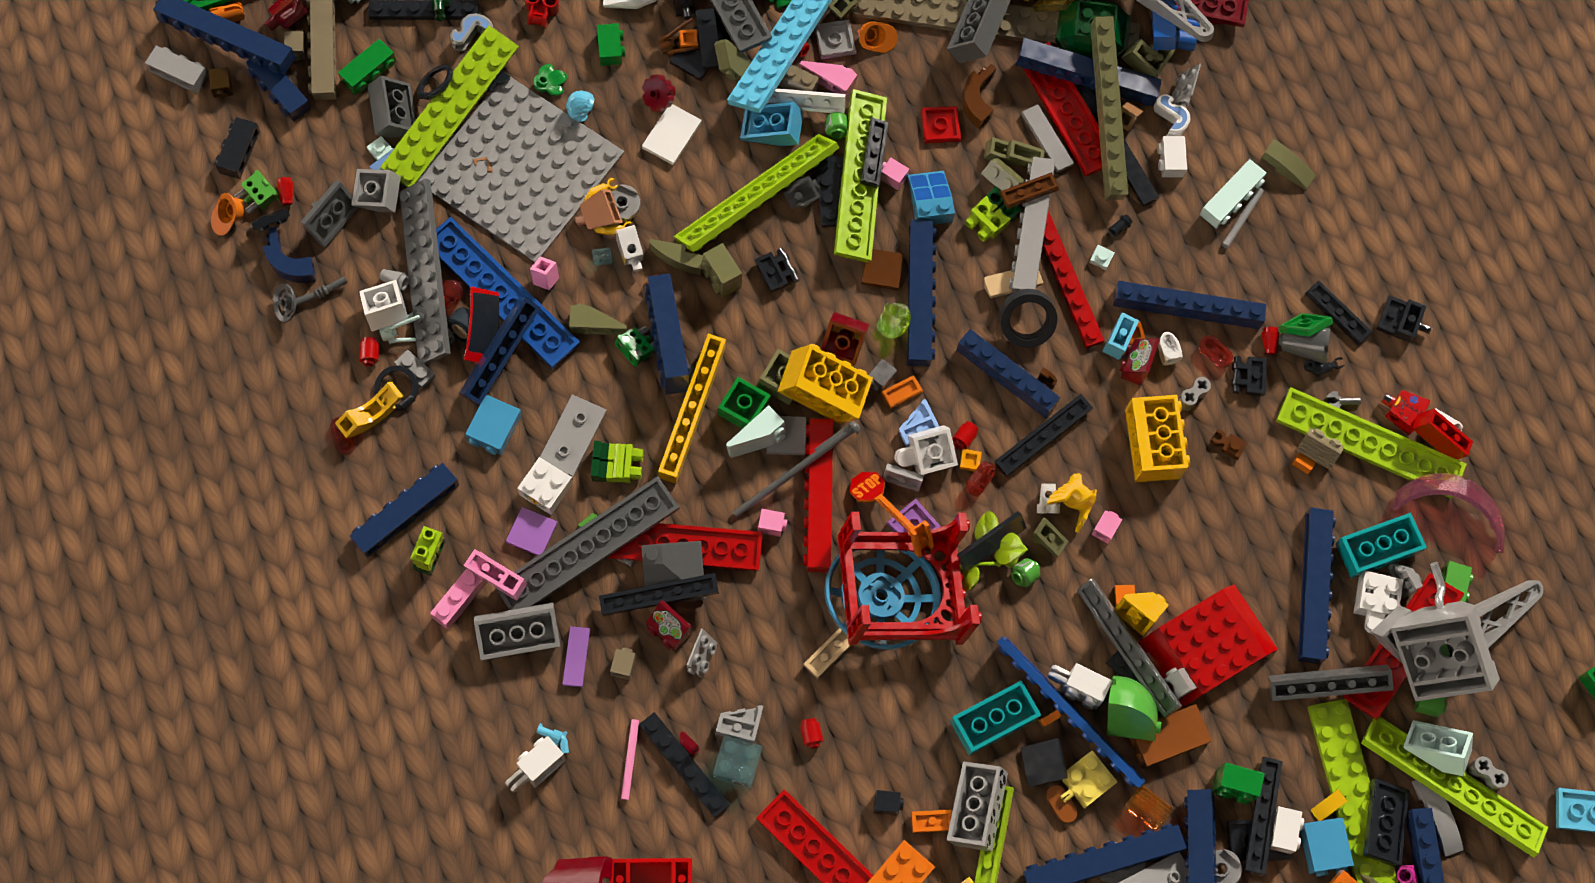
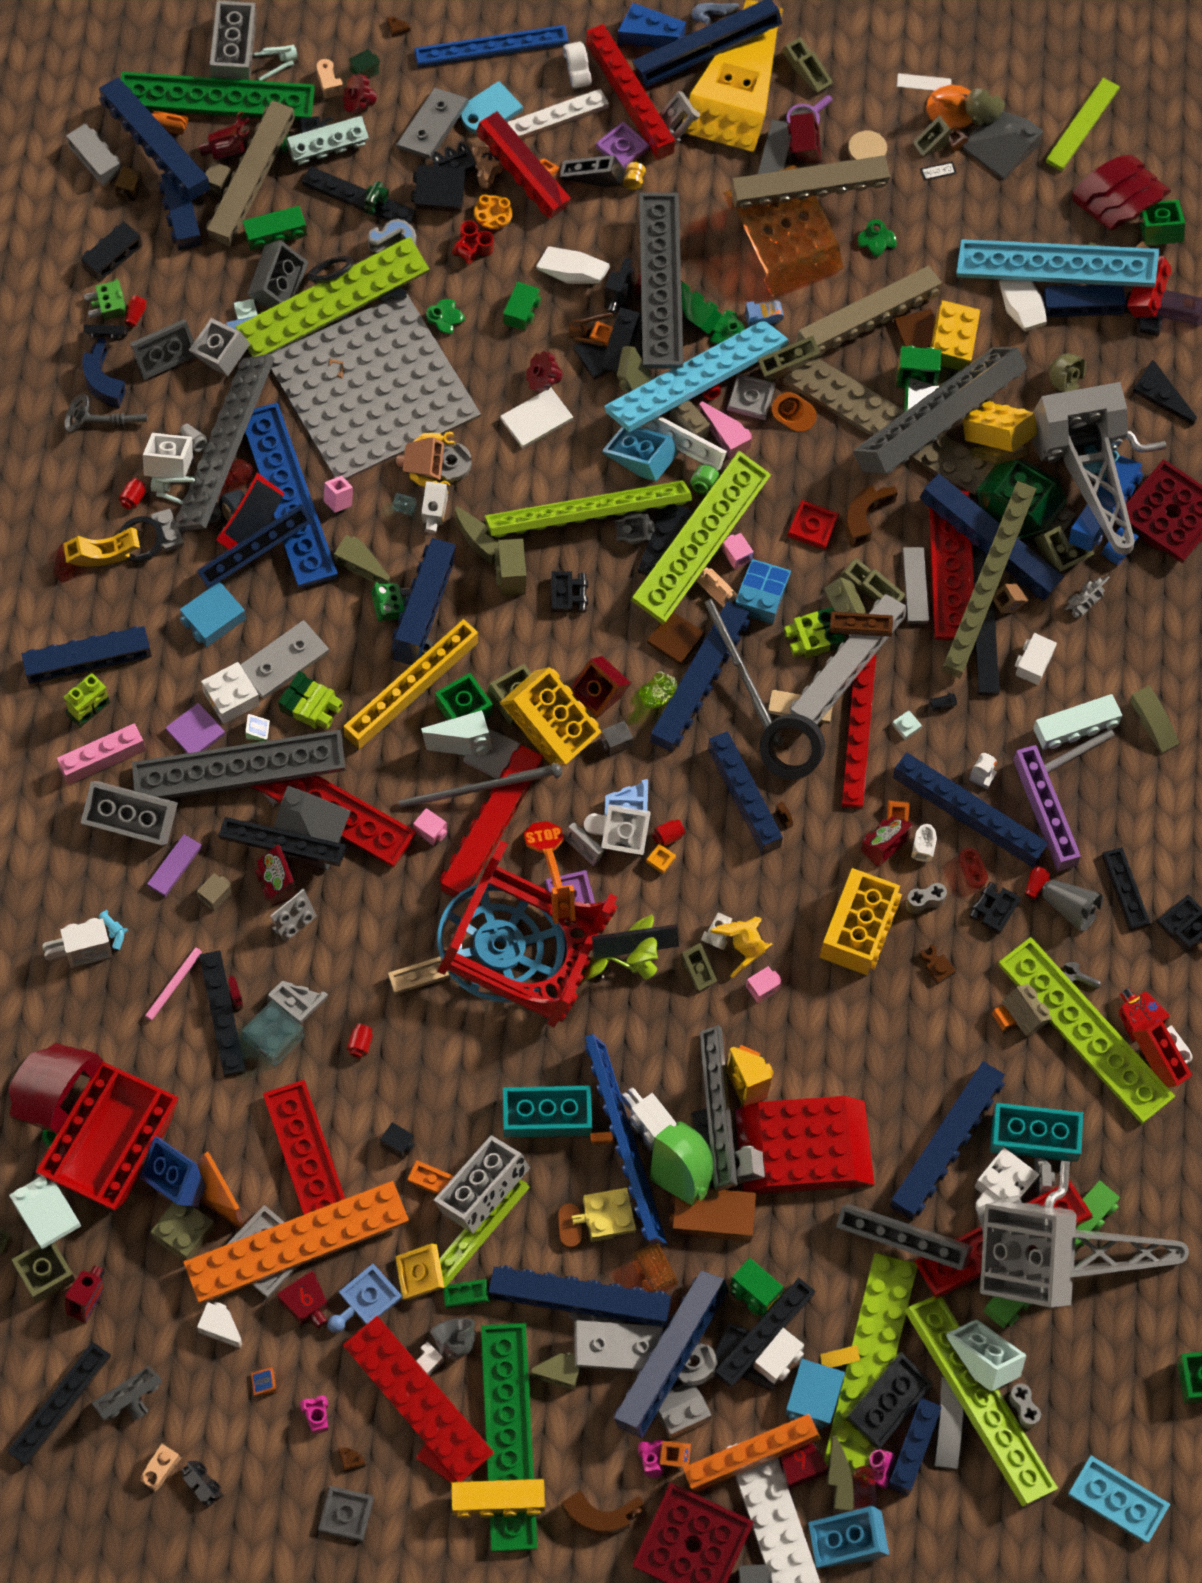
camera: 30 degrees right, 5 degrees down
orange piece [211,193,244,235] -> none
bright pink slope [464,549,527,601] -> none
medium azure hair [566,90,595,122] -> none
black tile [860,117,889,189] -> none
orange tile [880,375,923,409] -> none
clear red plate [966,461,996,496] -> none
black plate [994,394,1093,477] -> none
bright green head [1011,558,1040,587] -> none
black tile [1021,738,1068,787] -> none
medium azure slope [1102,313,1139,360] -> none
white animal [1154,94,1190,136] -> none
green tile [1279,313,1333,337] -> none
black arm [1304,357,1345,375] -> none
clear pink windscreen [1389,473,1505,553] -> none
none -> slope [246,715,270,741]
none -> light nougat hinge [696,567,738,608]
none -> dark grey bar [705,599,784,747]
none -> white leg [969,753,997,790]
none -> medium lavender brick [1013,745,1081,872]

